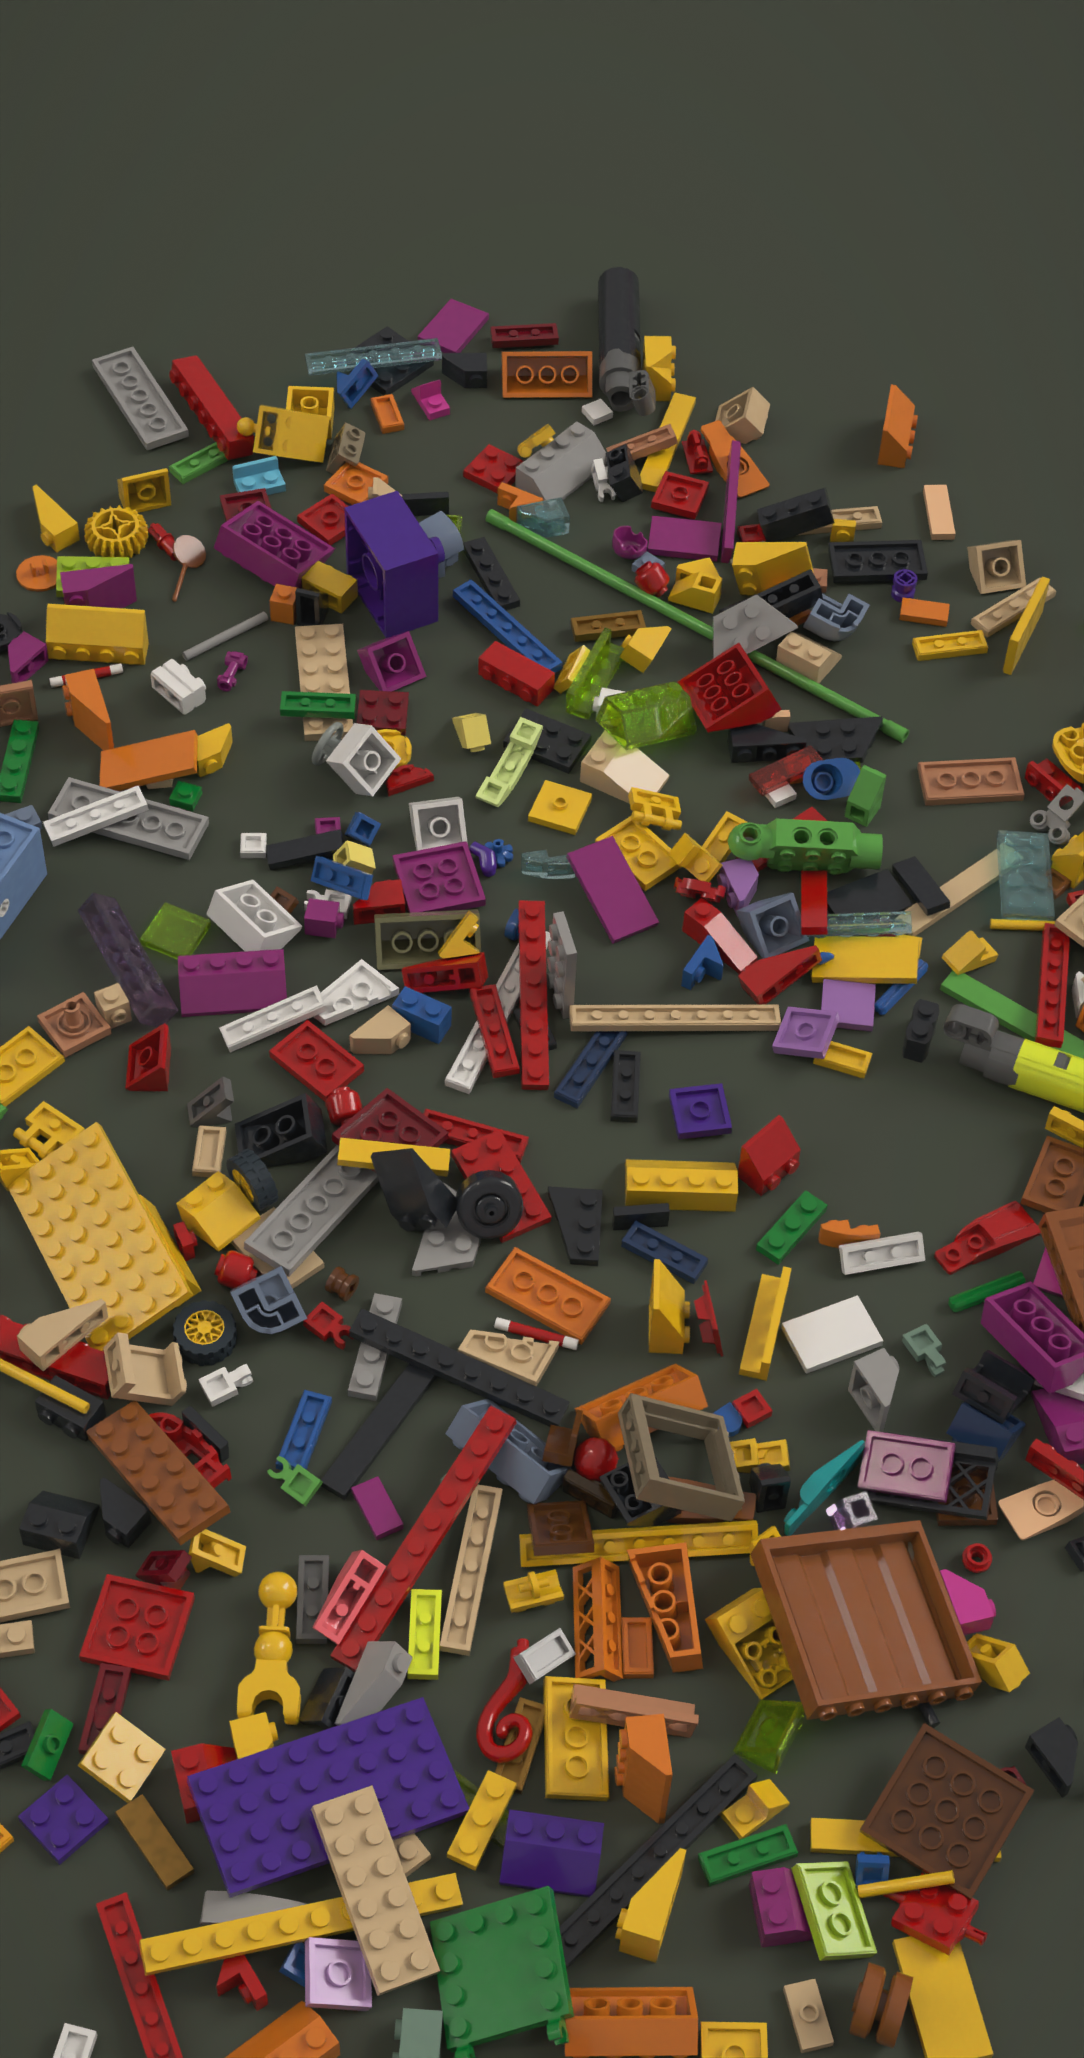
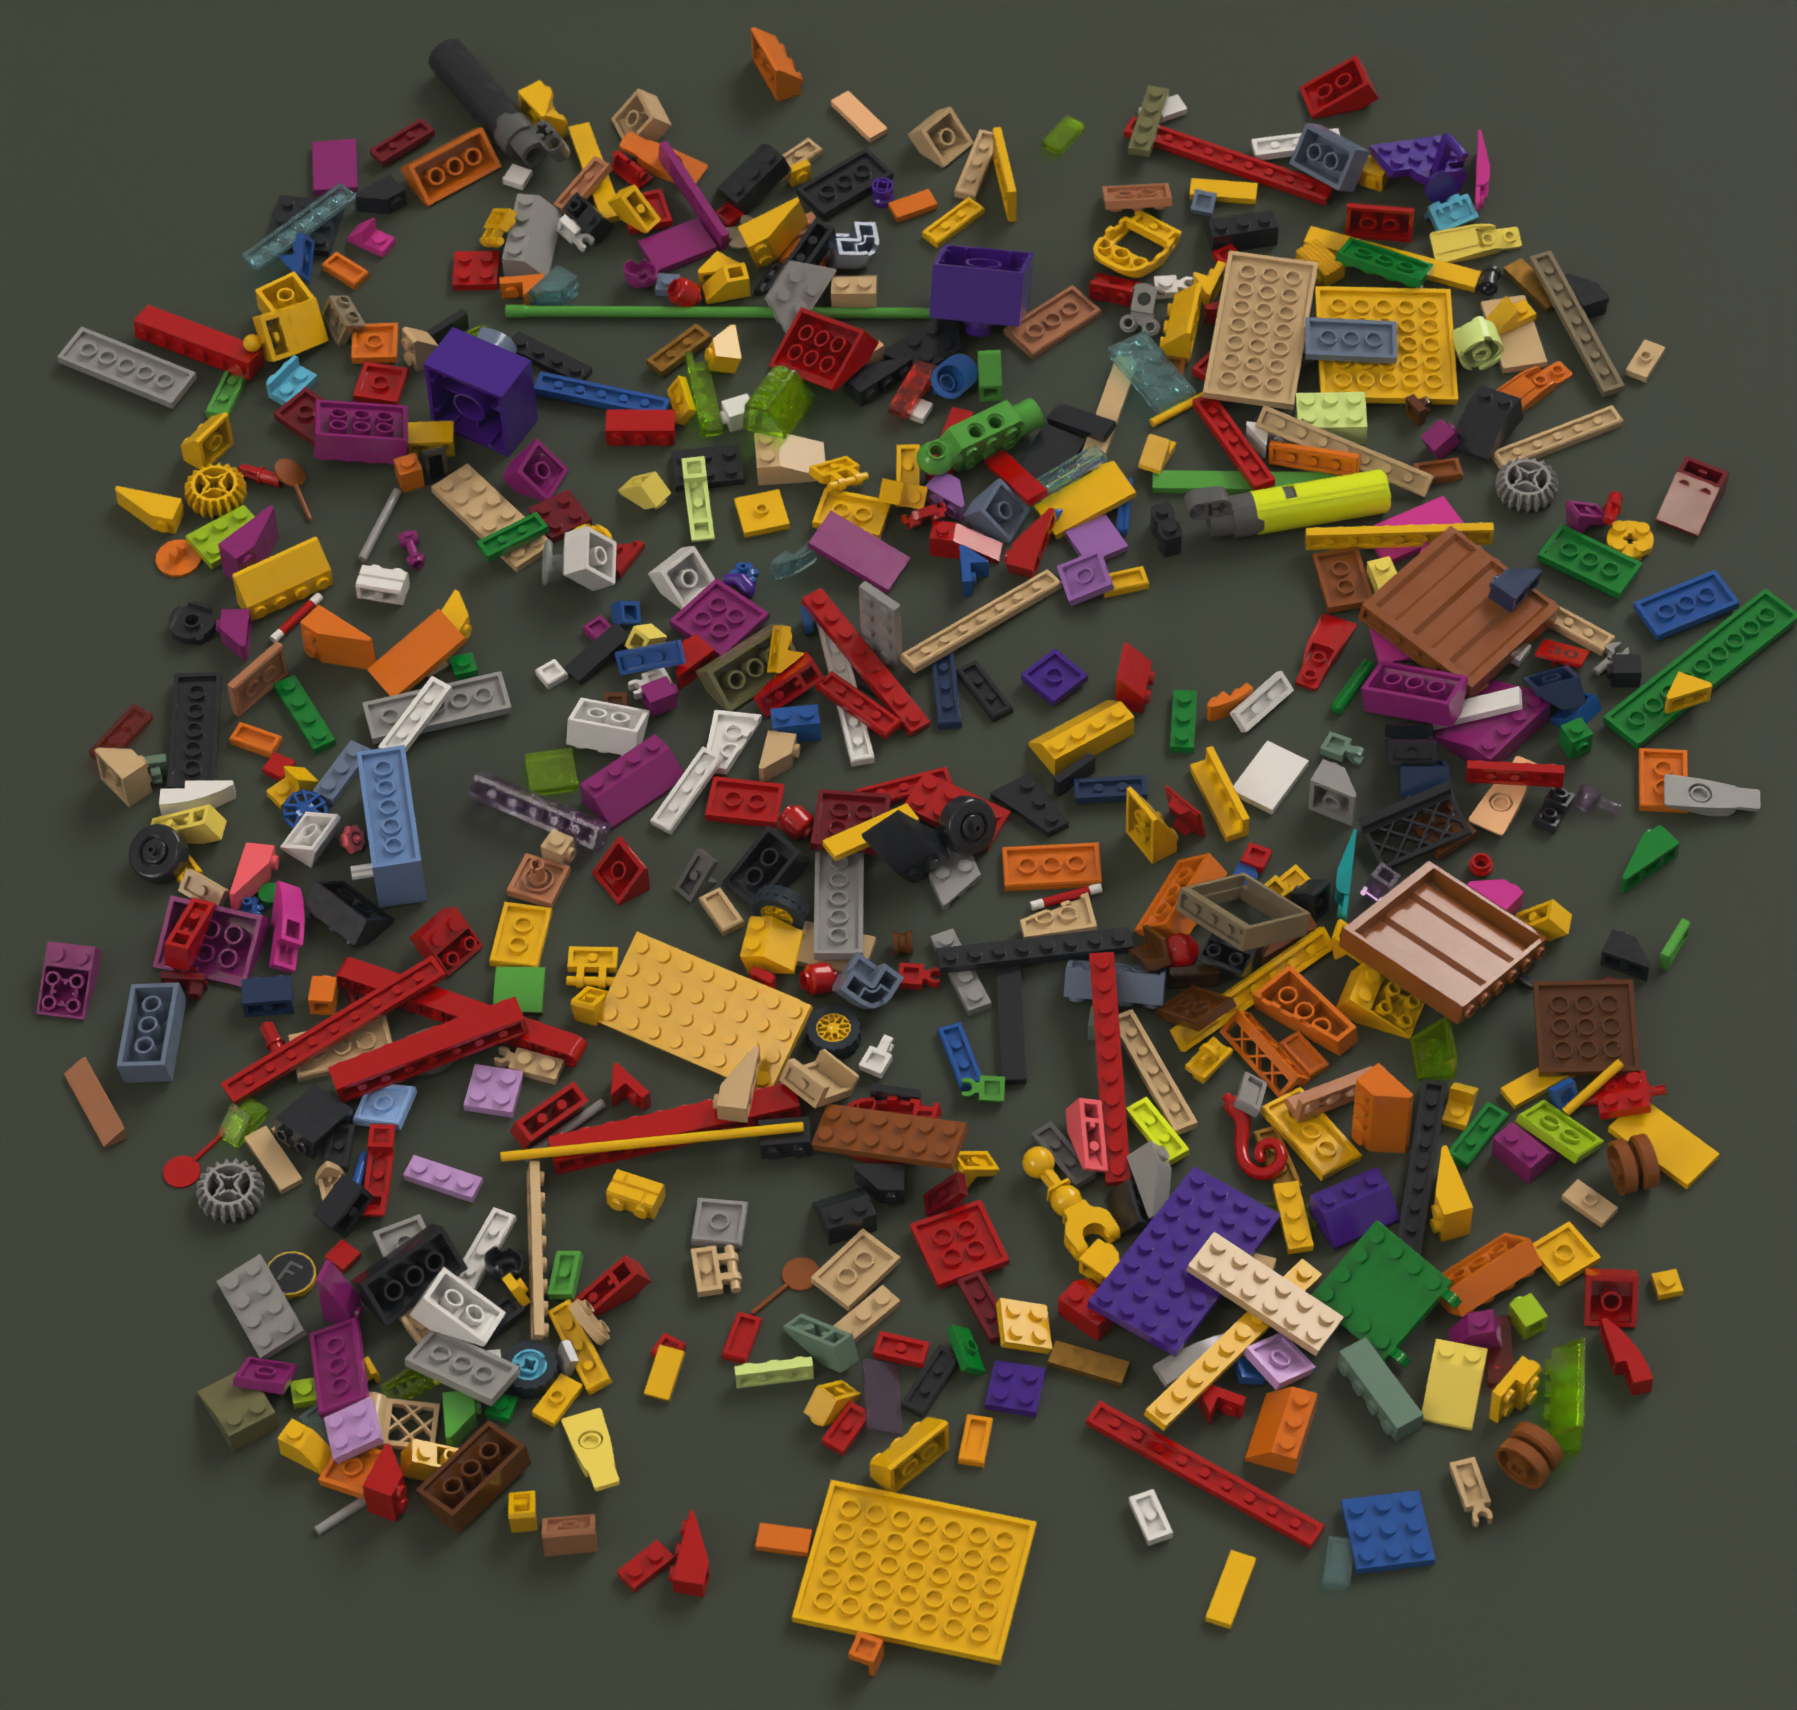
camera: 30 degrees left, 0 degrees up
magenta tile [351,1476,403,1540] -> none
tile [857,1430,956,1503] -> none
none -> yellow slope [608,184,661,233]
none -> dark purple brick [929,244,1034,337]

